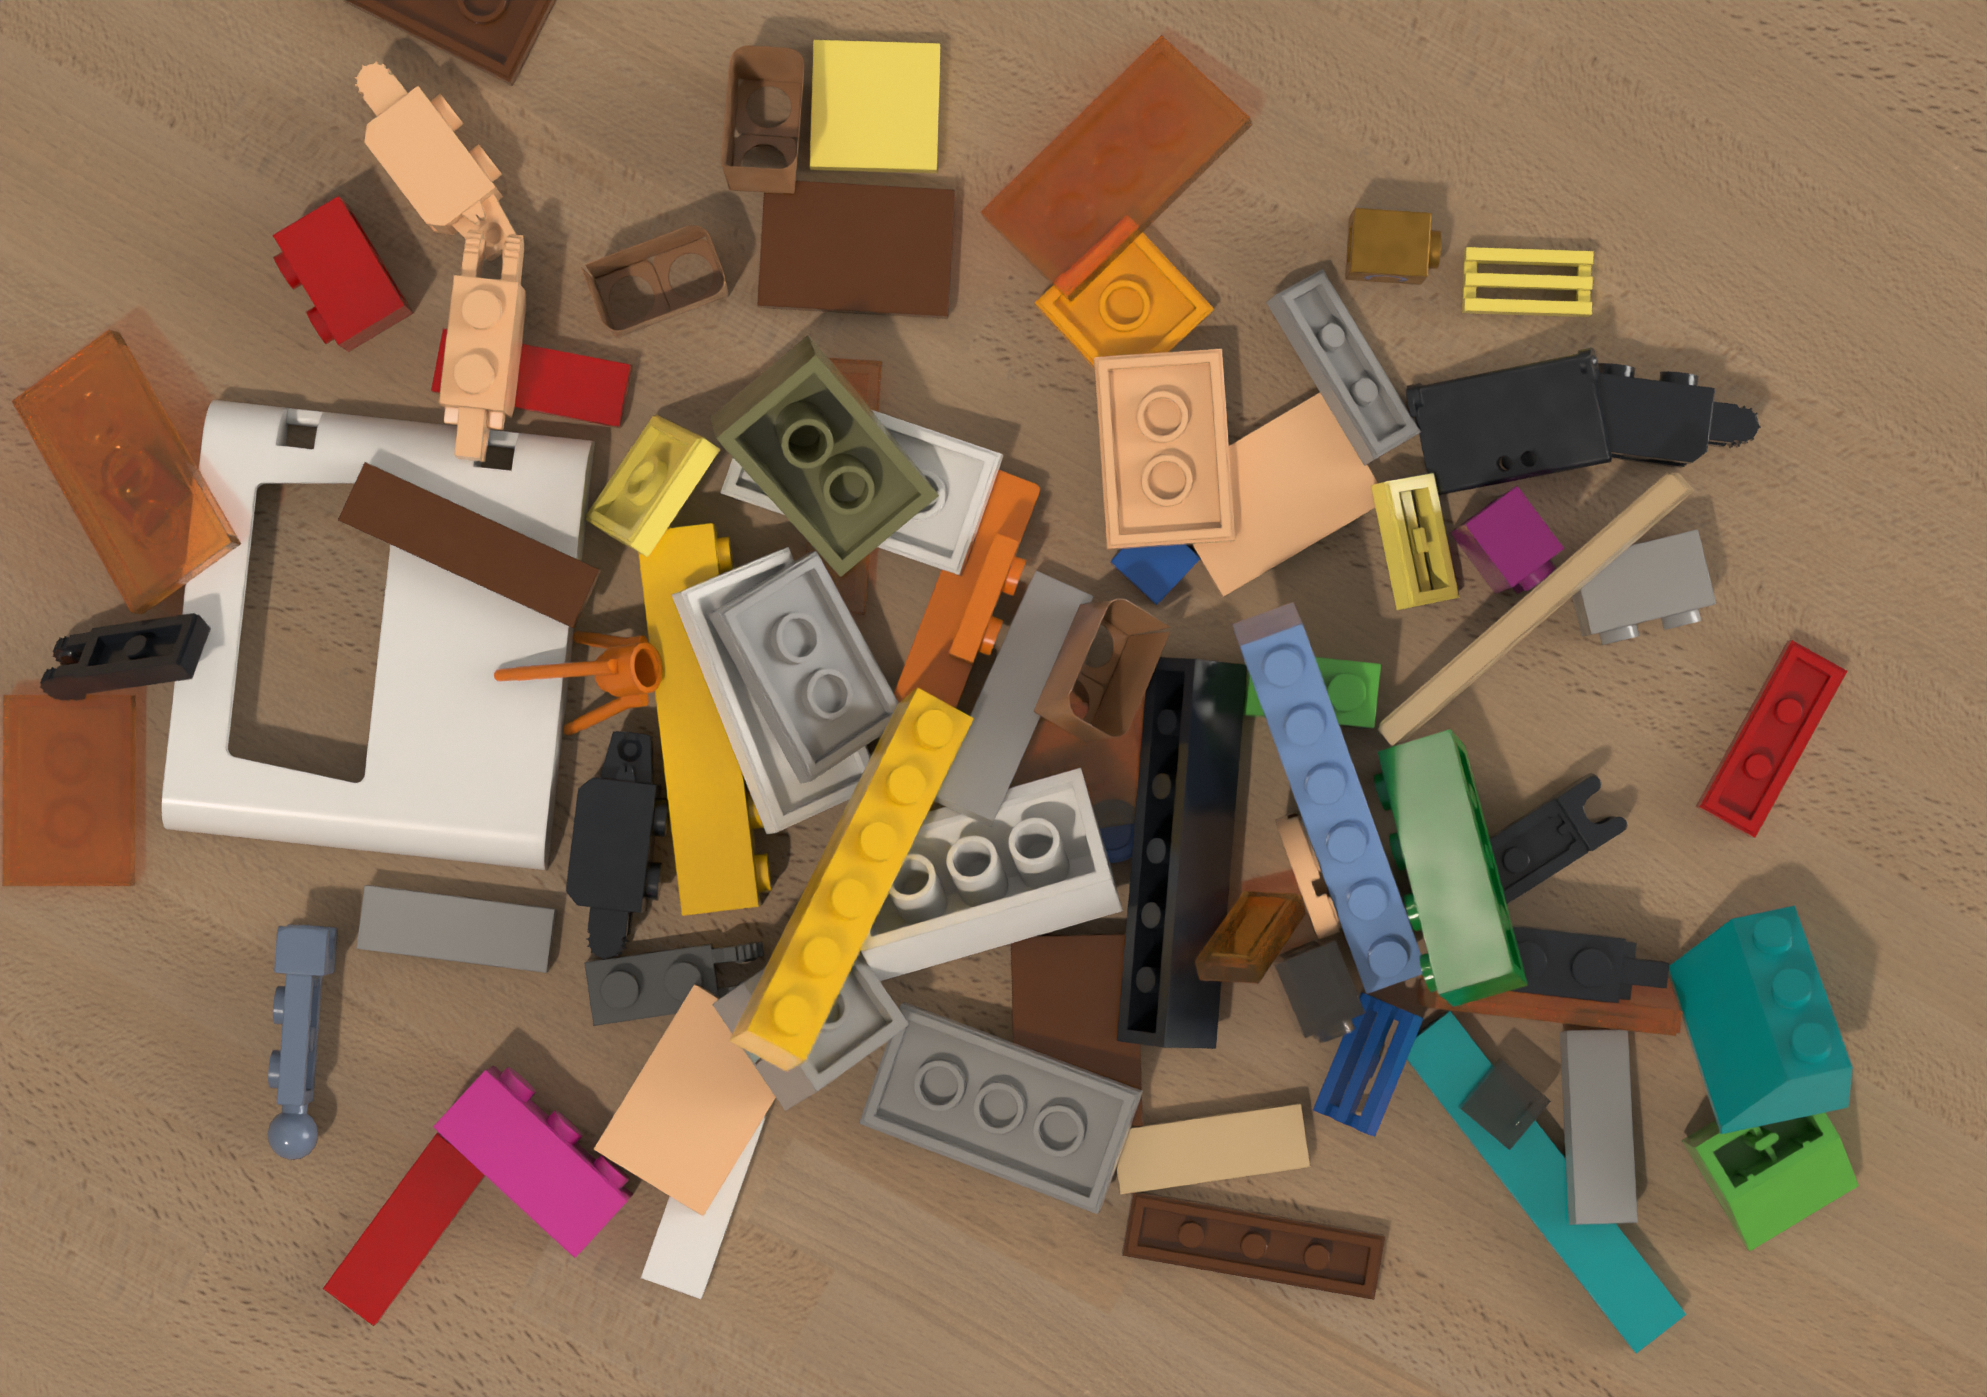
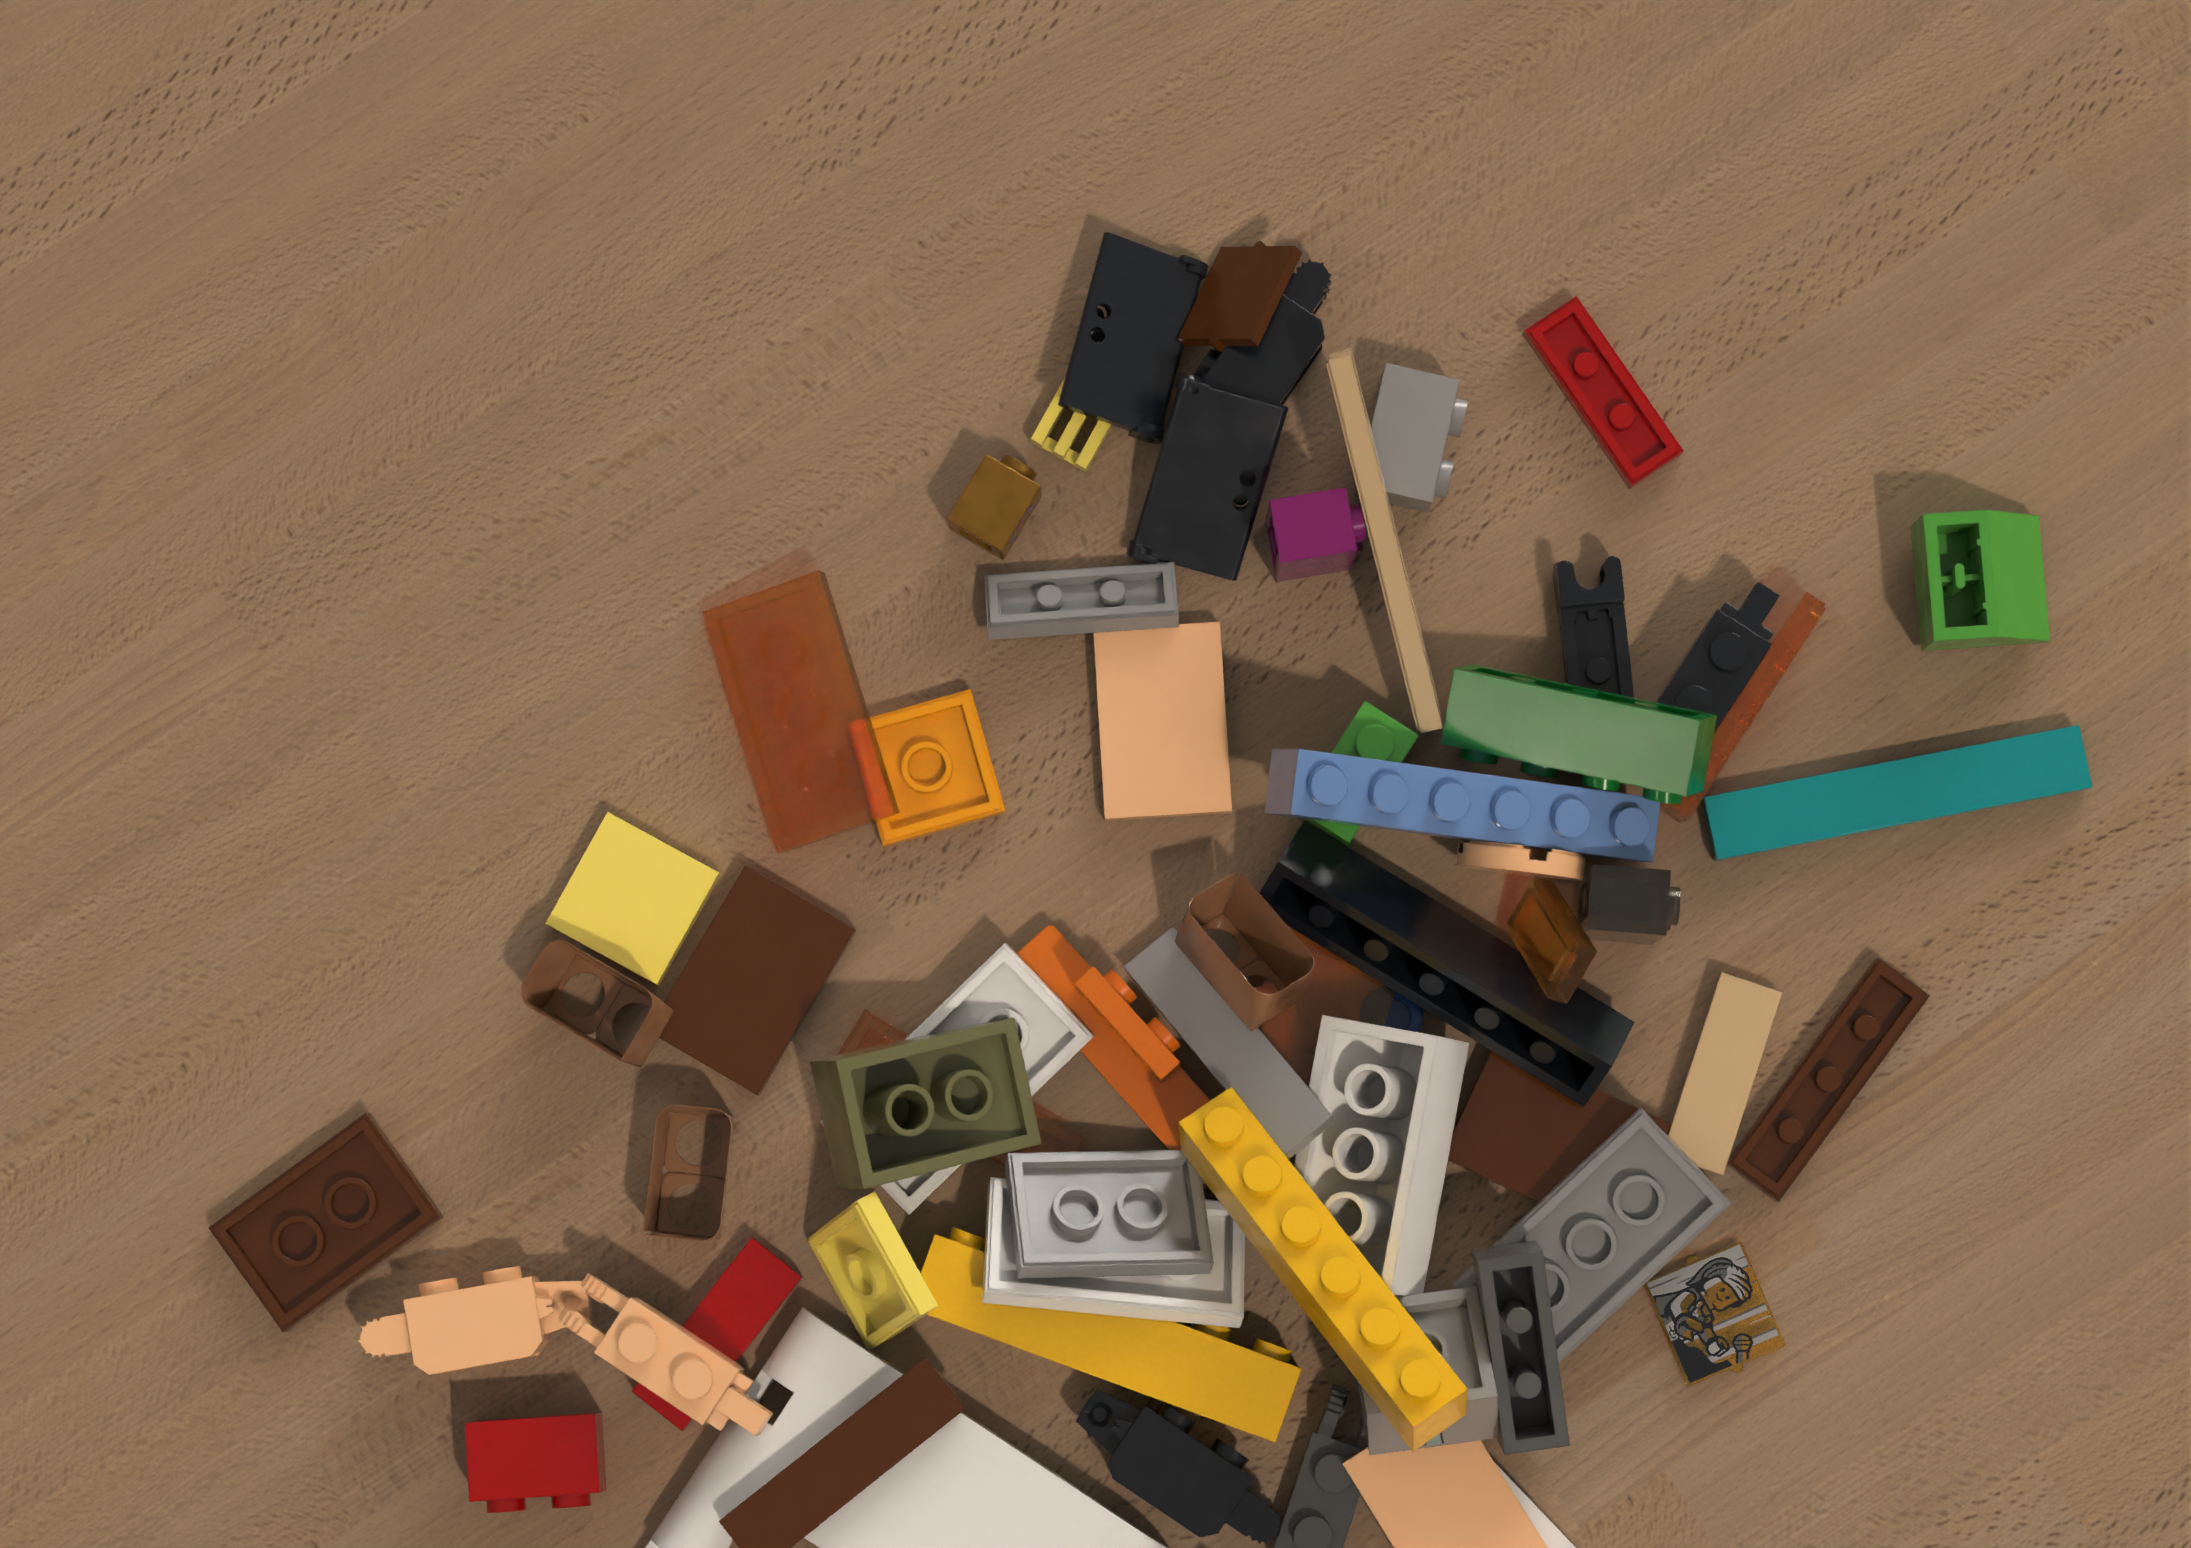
camera: 60 degrees left, 5 degrees down
orange plant [494,631,663,736] -> none
light nougat tile [1094,349,1235,550] -> none
blue tile [1110,545,1200,606] -> none
blue tile [1313,992,1424,1137] -> none
light yellow tile [1371,473,1460,610] -> none
clear smoke tile [1458,1058,1551,1150] -> none
light grey tile [1560,1030,1638,1225] -> none
teal slope [1668,905,1853,1134] -> none
none -> black door [1058,232,1208,444]
none -> reddish brown piece [1177,241,1302,351]
none -> dark grey brick [1471,1240,1570,1455]
none -> piece [1644,1241,1786,1387]

